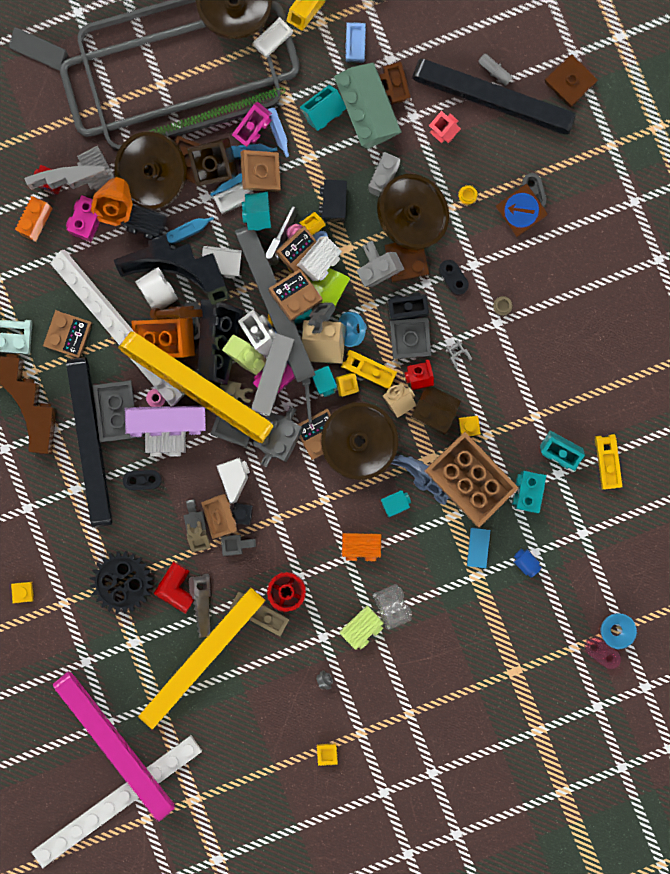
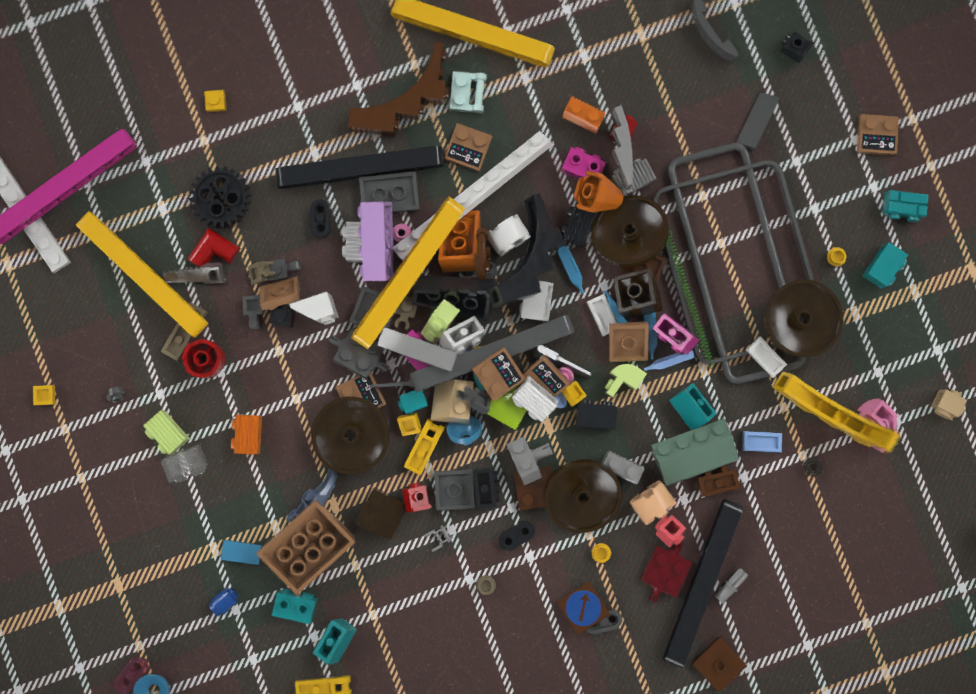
camera: 95 degrees right, 0 degrees up
teal brick [242,192,271,231] -> none
teal brick [381,490,411,517] -> none
tan brick [383,383,416,418] -> none
yellow plate [458,416,481,436] -> none
none -> yellowish green brick [605,364,647,398]
none -> light nougat brick [630,480,677,525]
none -> dark red plate [641,542,692,603]

